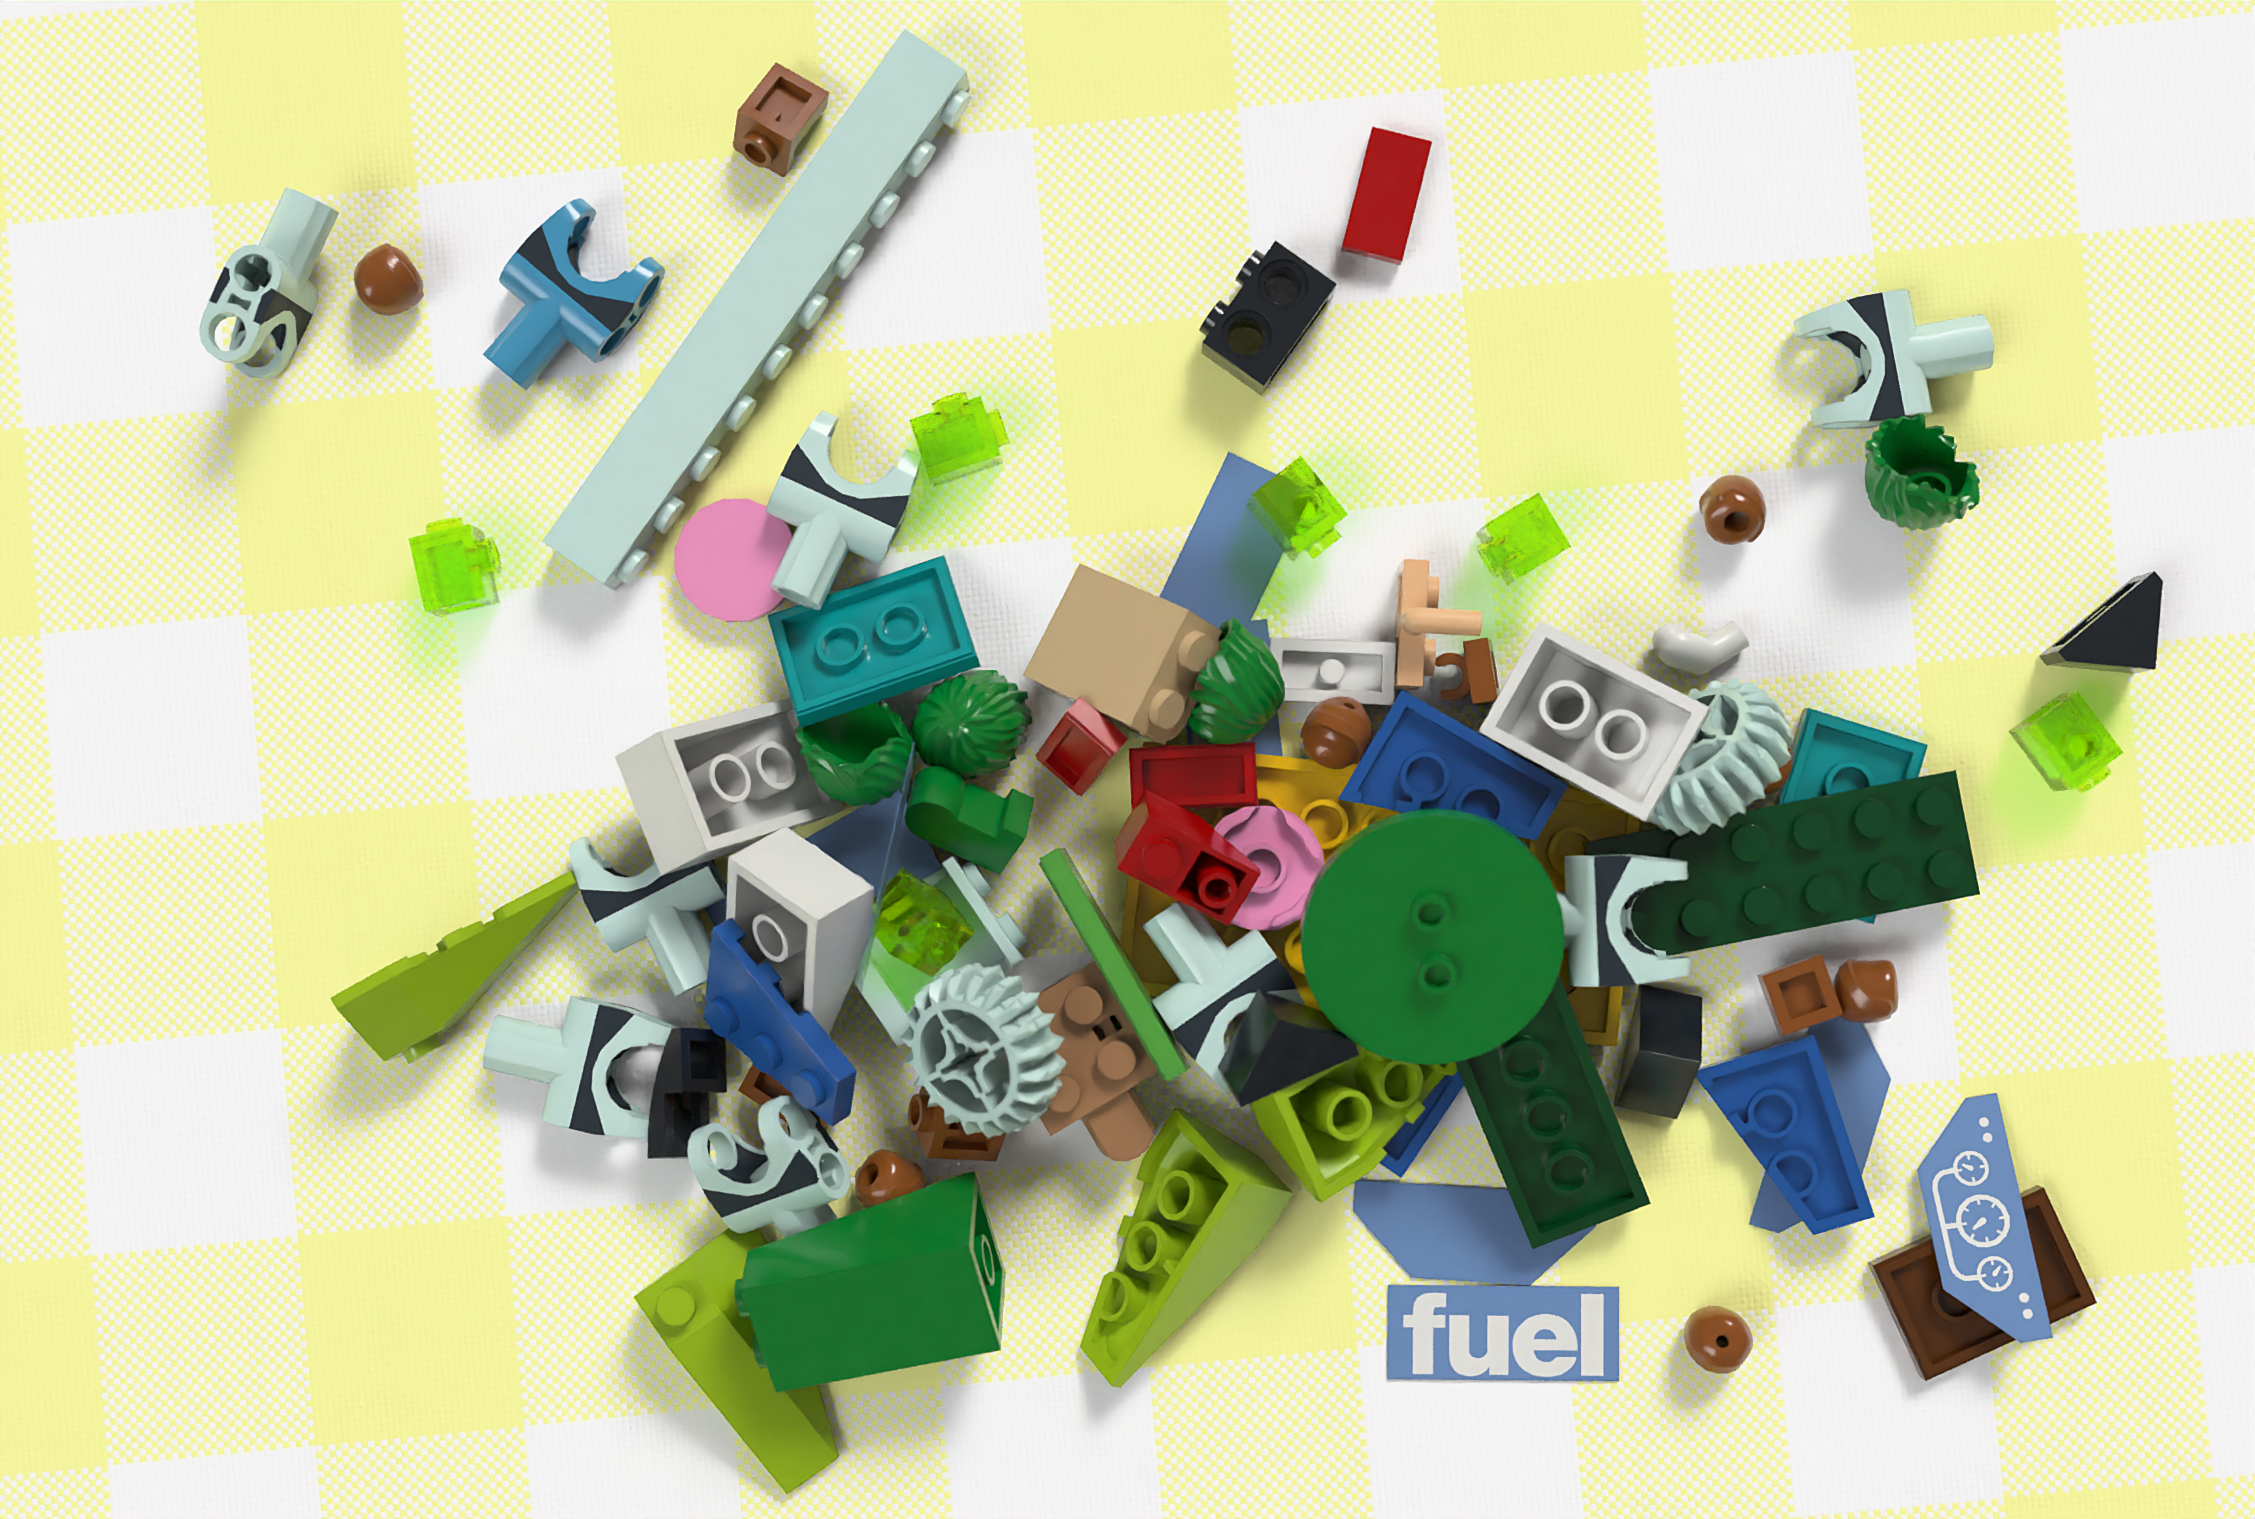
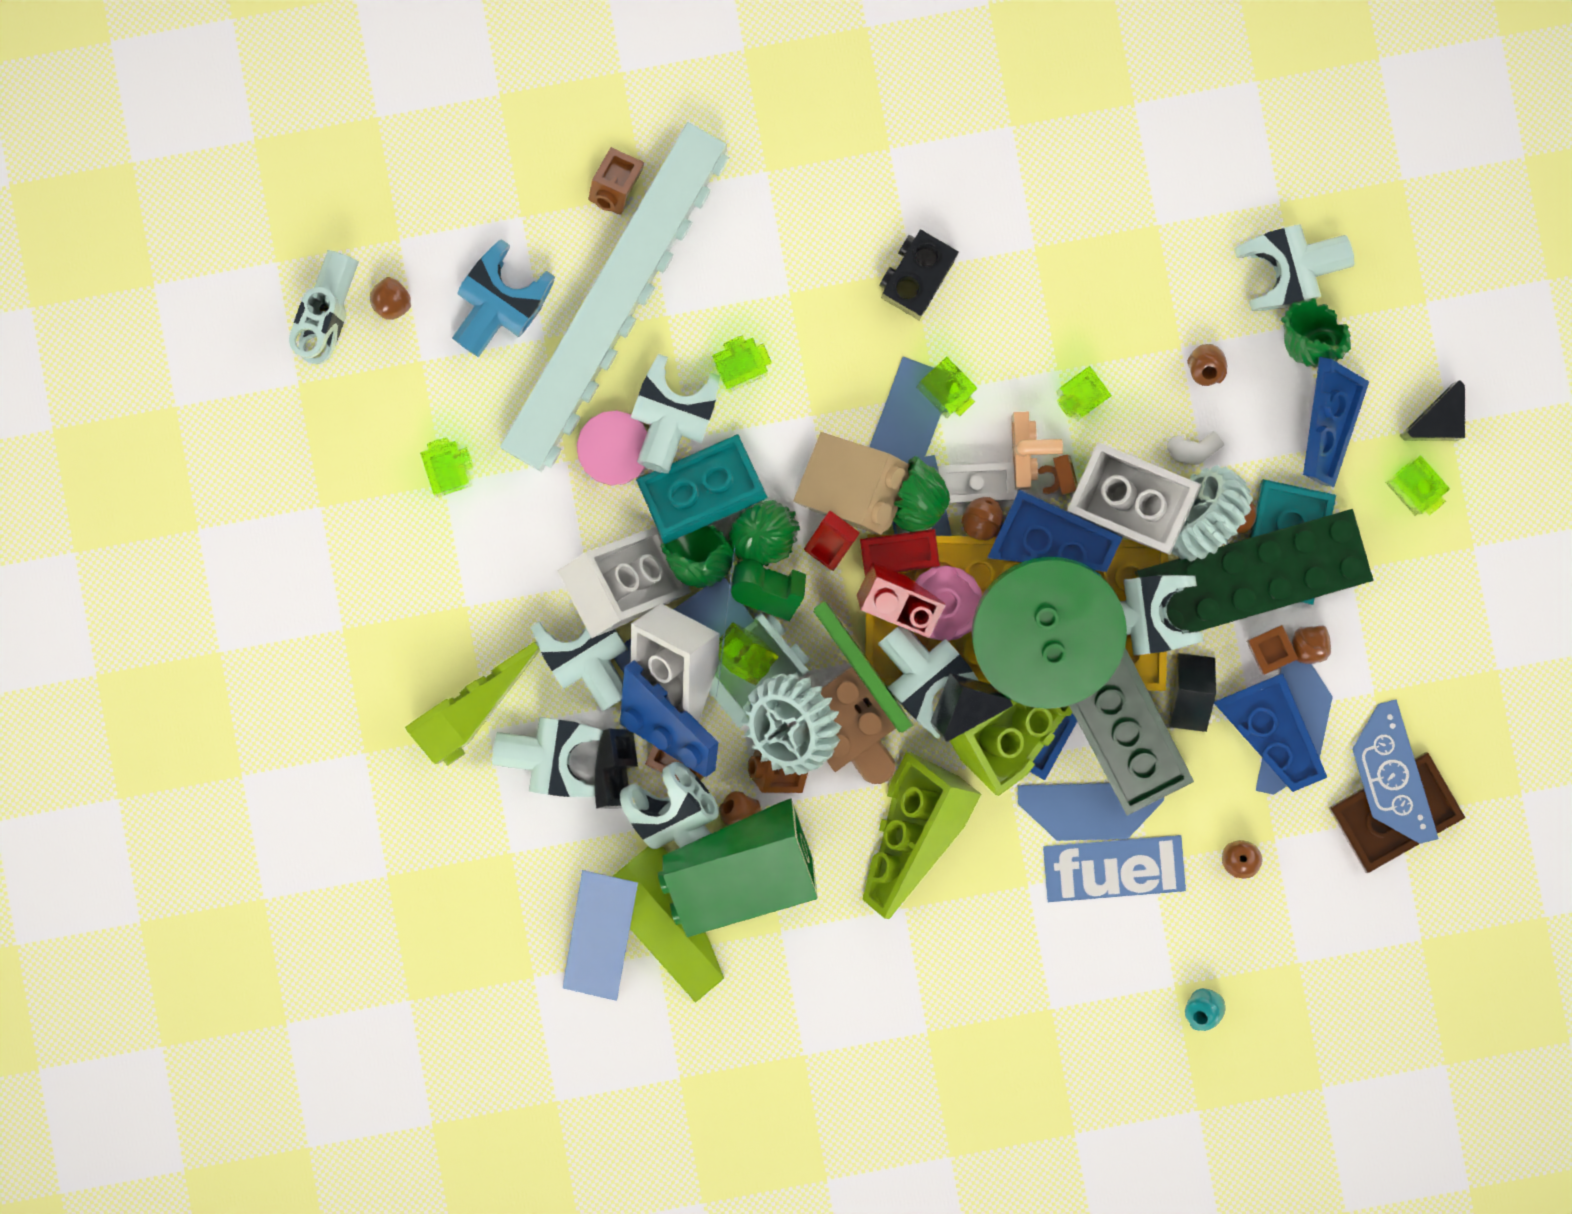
camera: 10 degrees left, 0 degrees up
red tile [1341,126,1432,265] -> none
none -> medium blue sticker [562,870,638,1001]
none -> blue wing [1303,357,1369,488]

